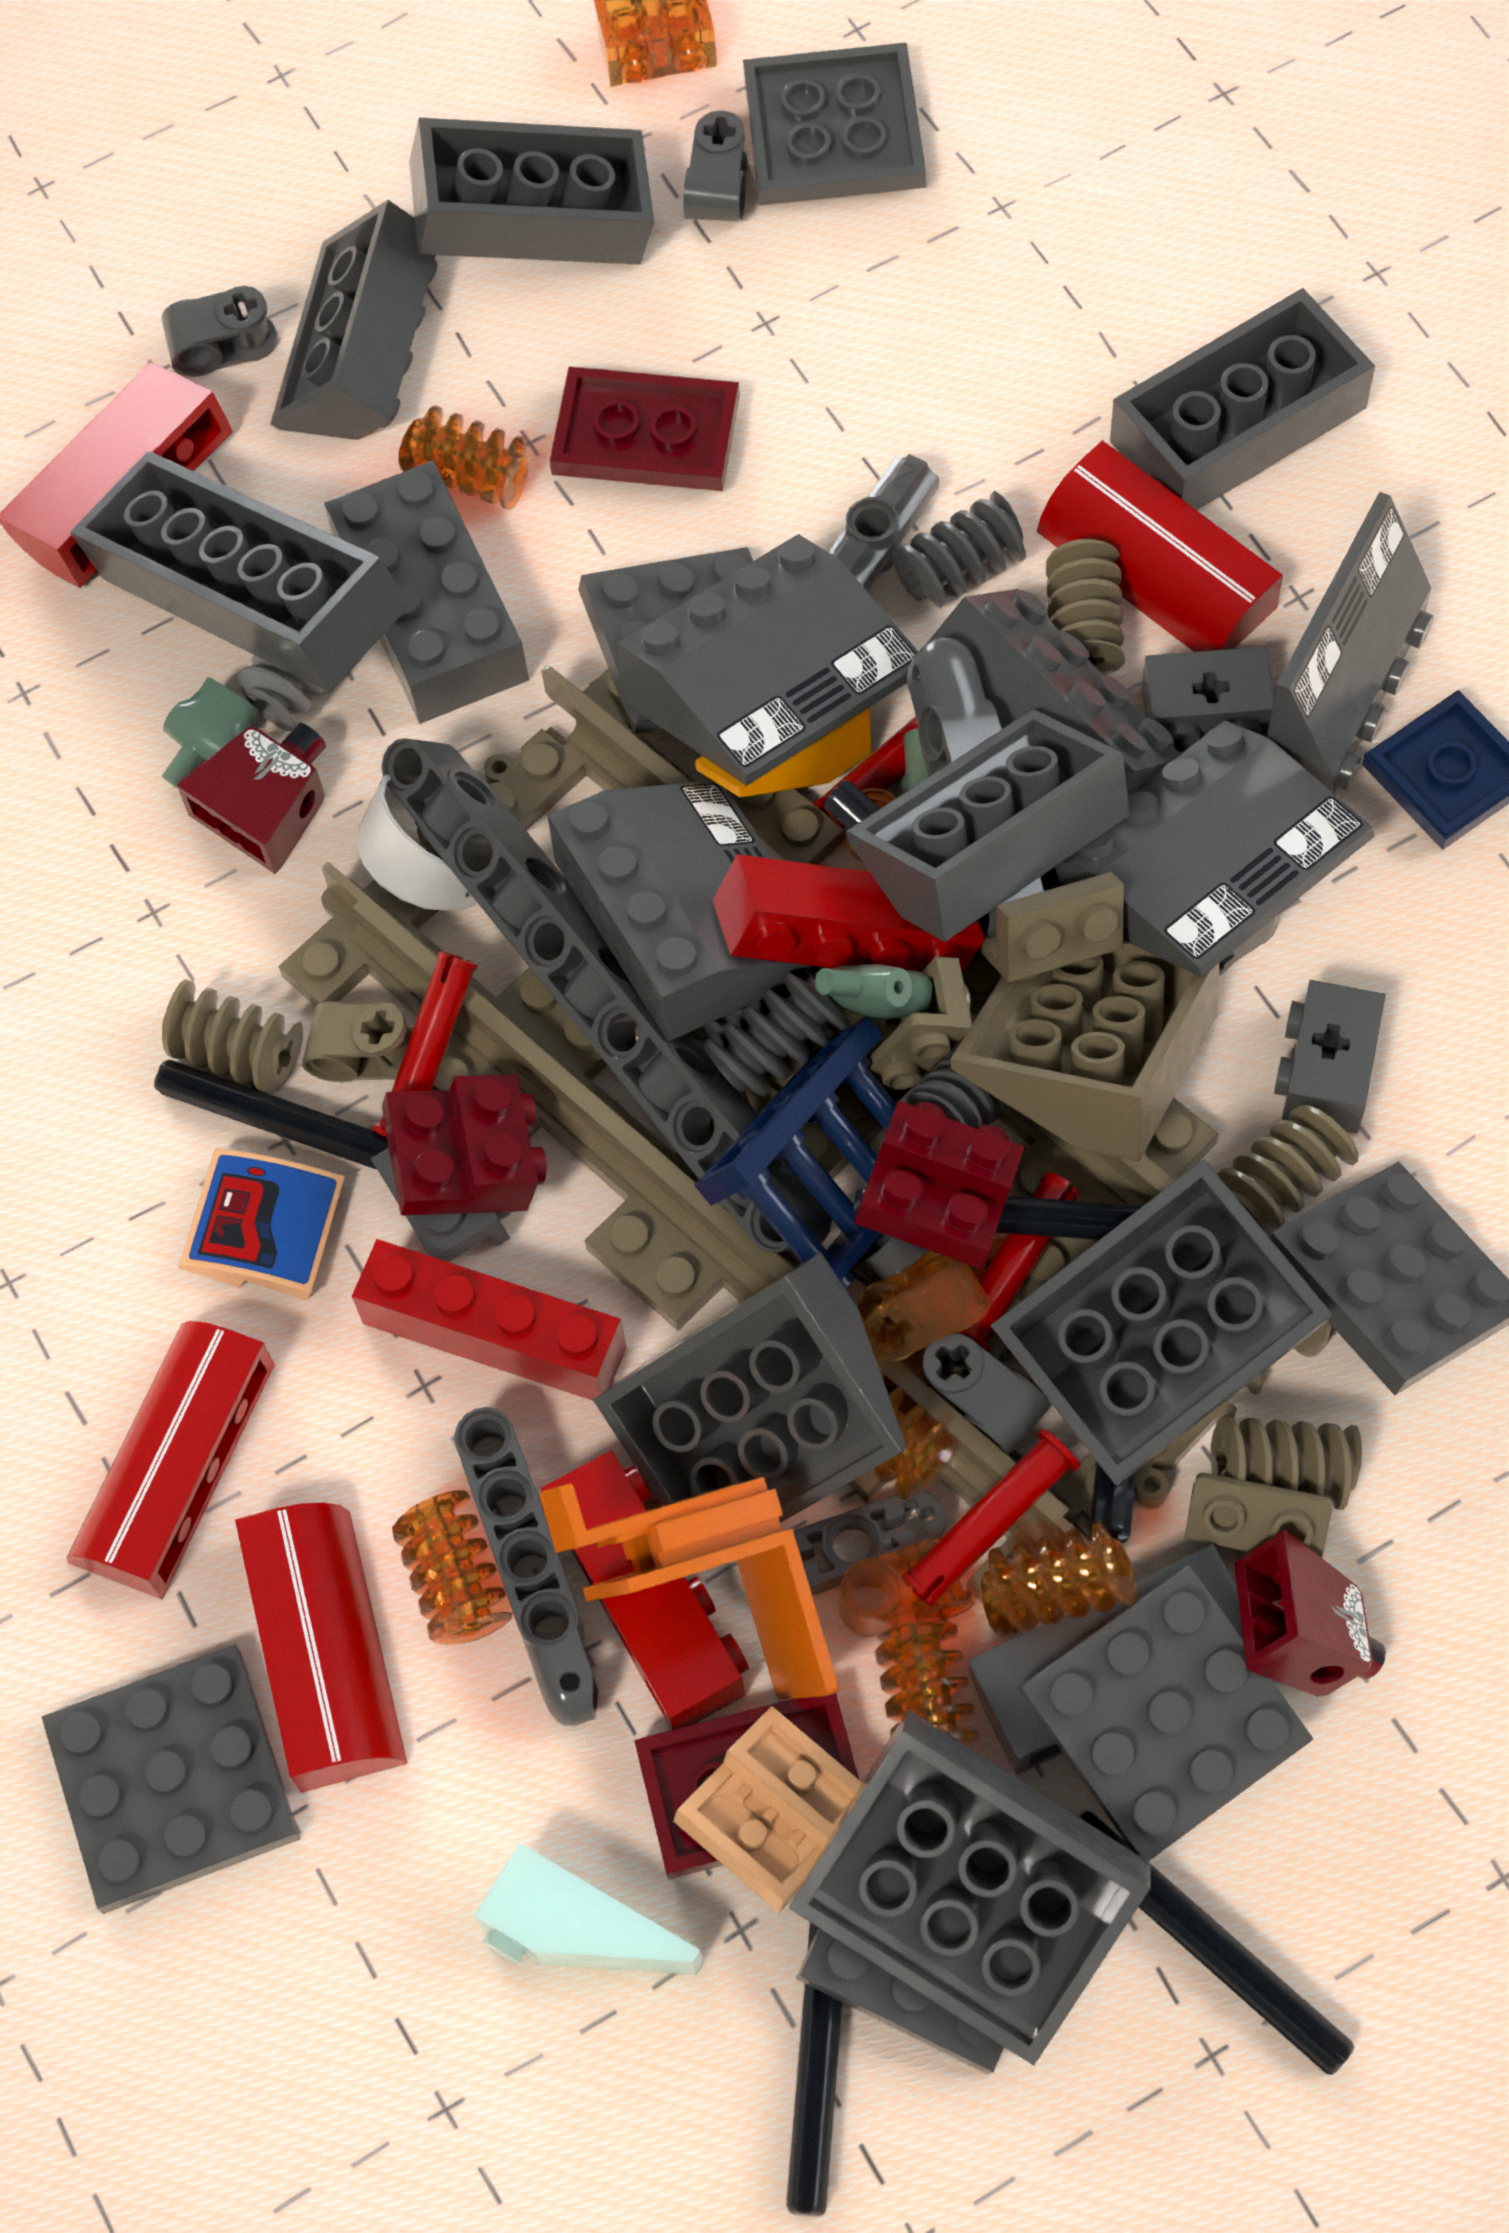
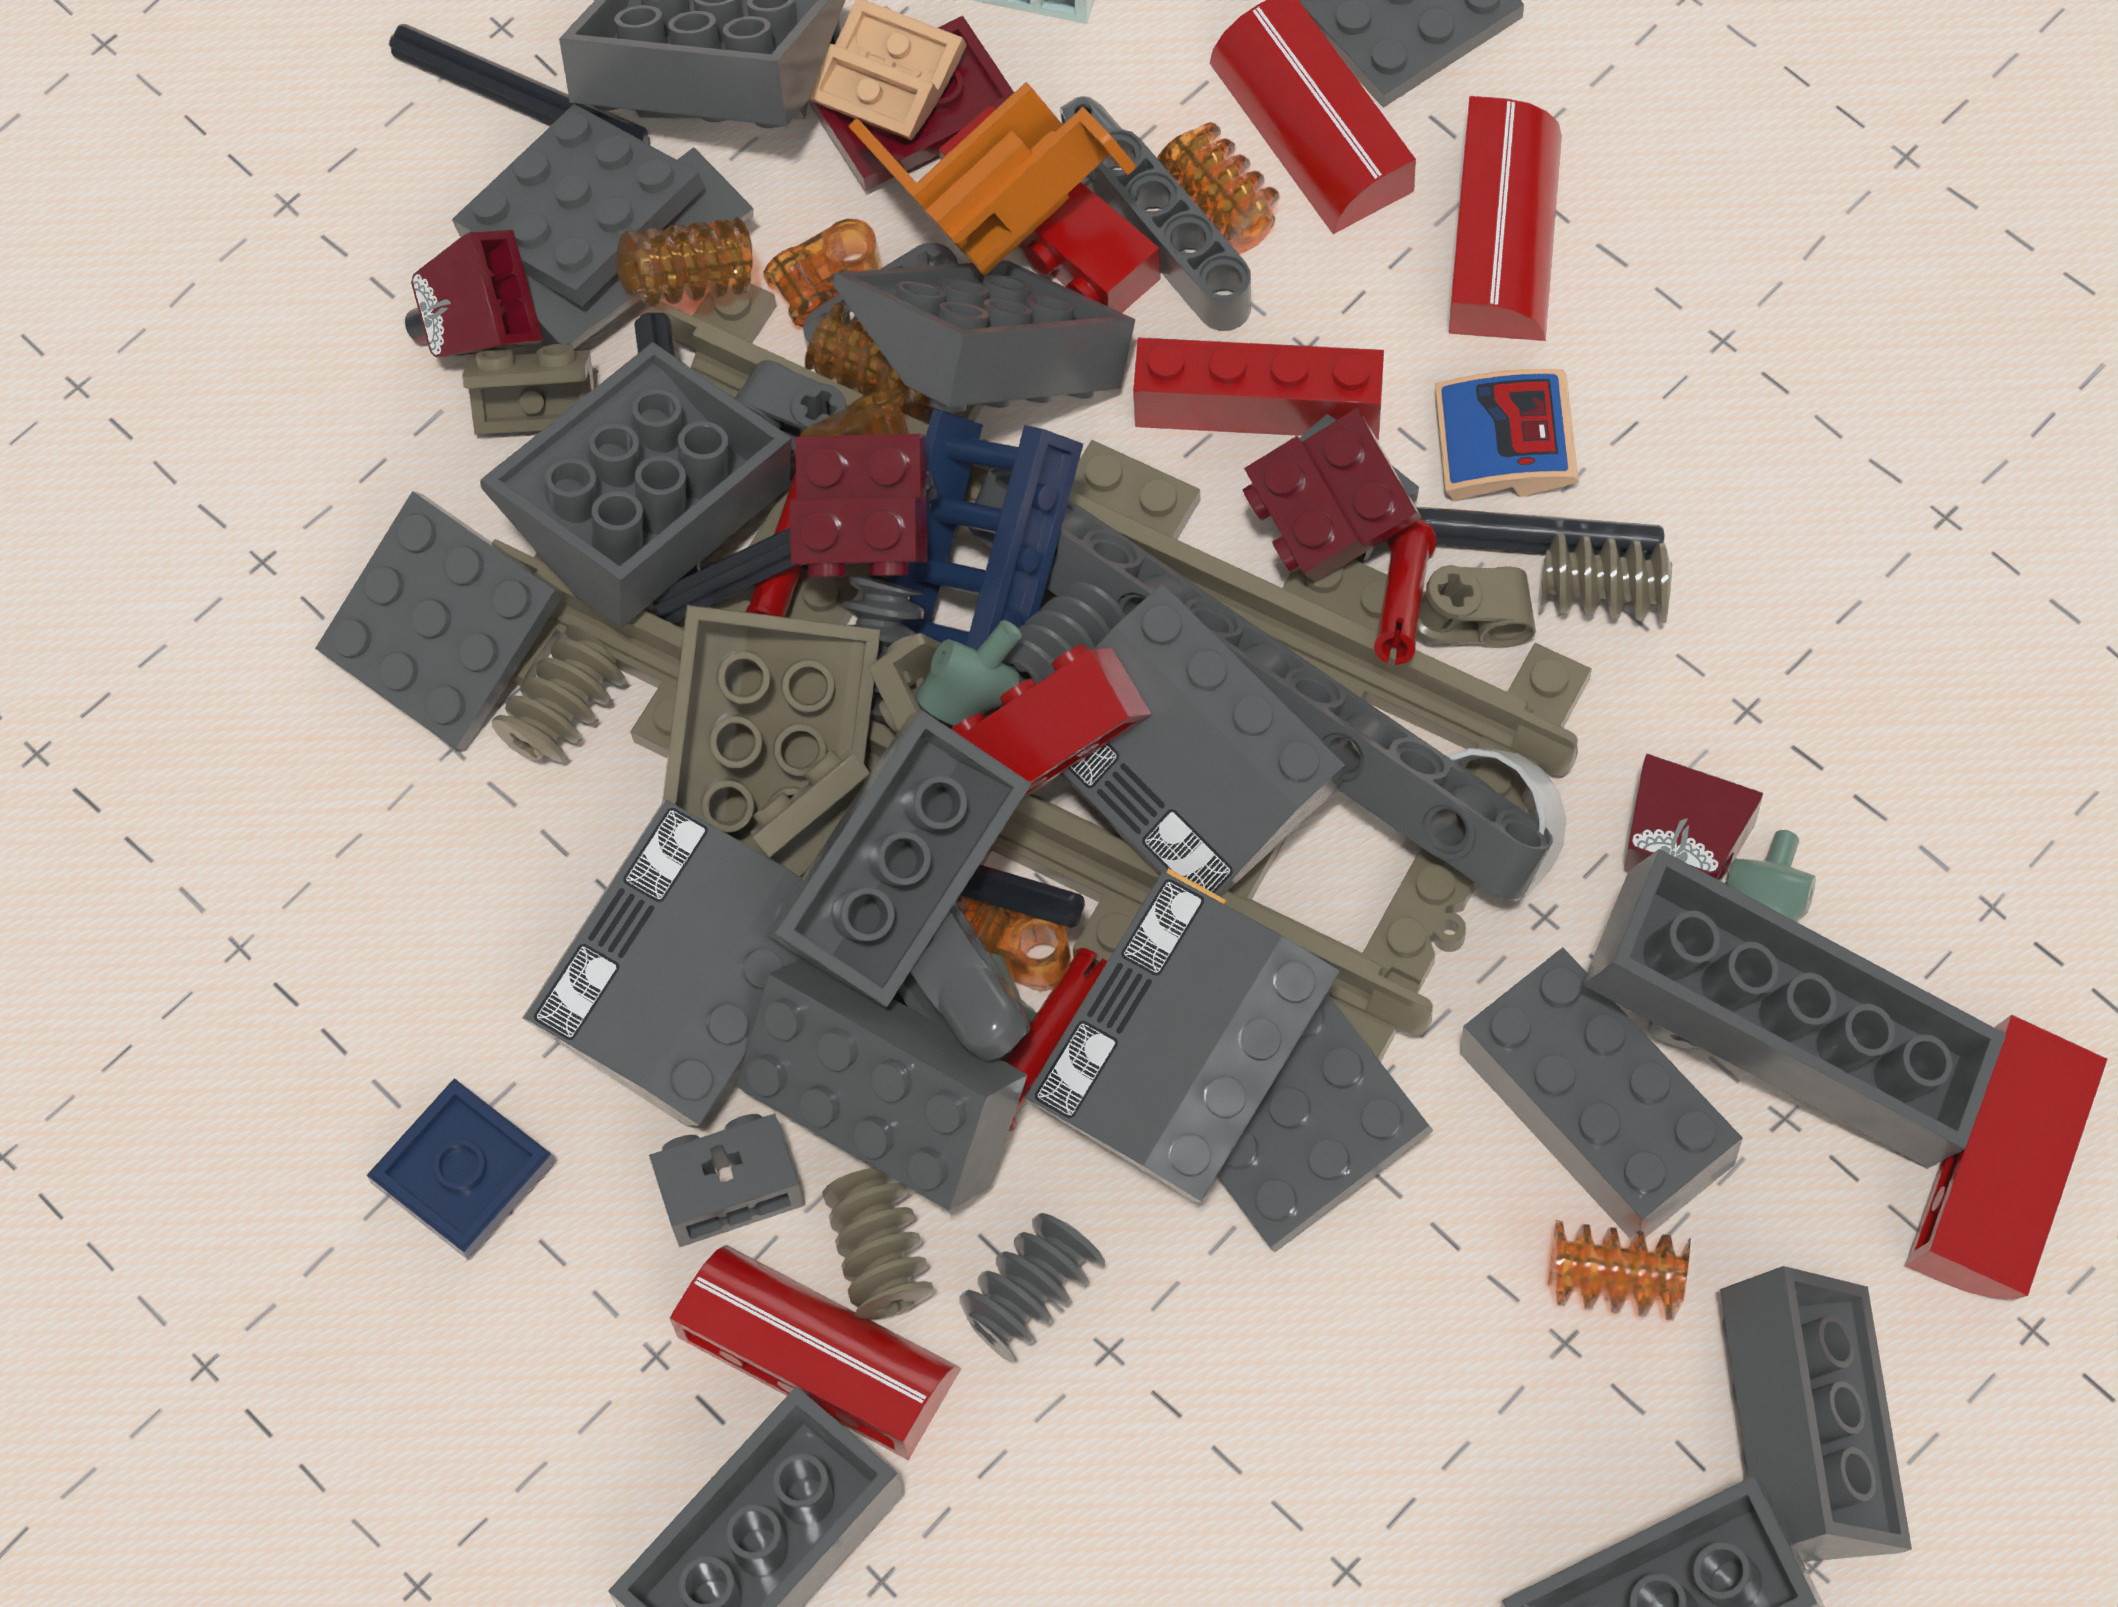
camera: 165 degrees right, 0 degrees up
dark grey piece [161,285,277,377] -> none
dark red plate [549,366,740,491] -> none
dark grey piece [828,454,939,591] -> none
clear orange piece [875,1621,979,1746] -> none
red pin [900,1428,1081,1609] -> none
dark tan piece [1210,1416,1362,1510] -> none
dark grey slope [1267,491,1434,793] -> none
dark grey brick [1274,979,1386,1134] -> none

